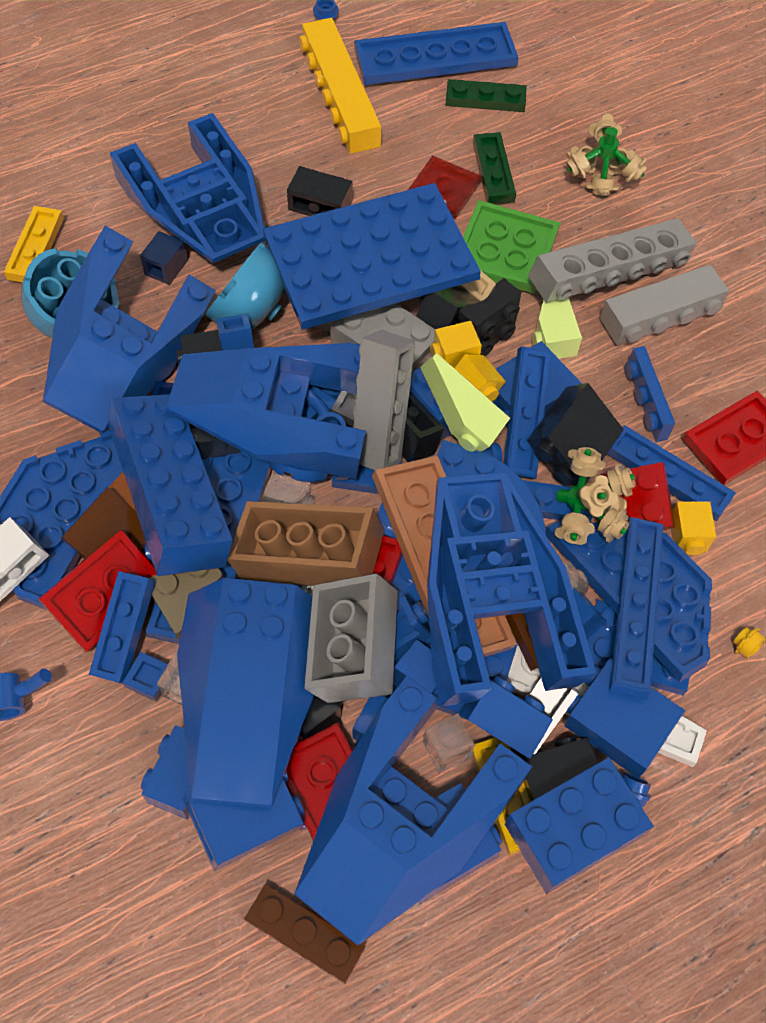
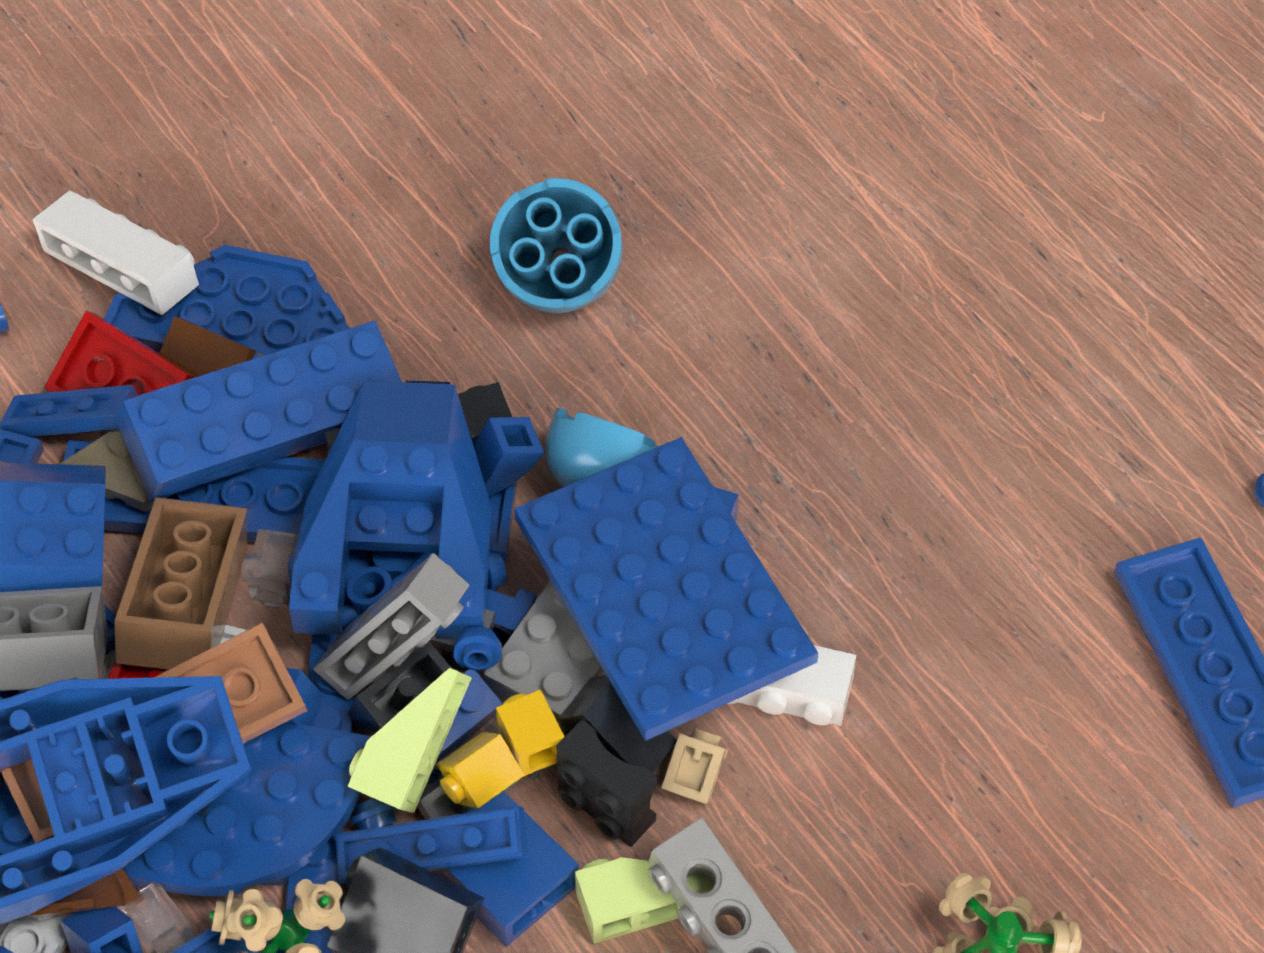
camera: 85 degrees right, 5 degrees down
yellow plate [4,206,64,282] -> none
blue wedge [42,225,216,433] -> none
blue wedge [110,113,265,263] -> none
dark blue brick [140,231,188,285] -> none
black brick [287,166,353,216] -> none
yellow brick [299,18,381,154] -> none
clear red tile [408,155,482,219] -> none
dark green plate [445,79,527,112] -> none
bright green plate [463,200,560,294] -> none
dark green plate [473,132,516,204] -> none

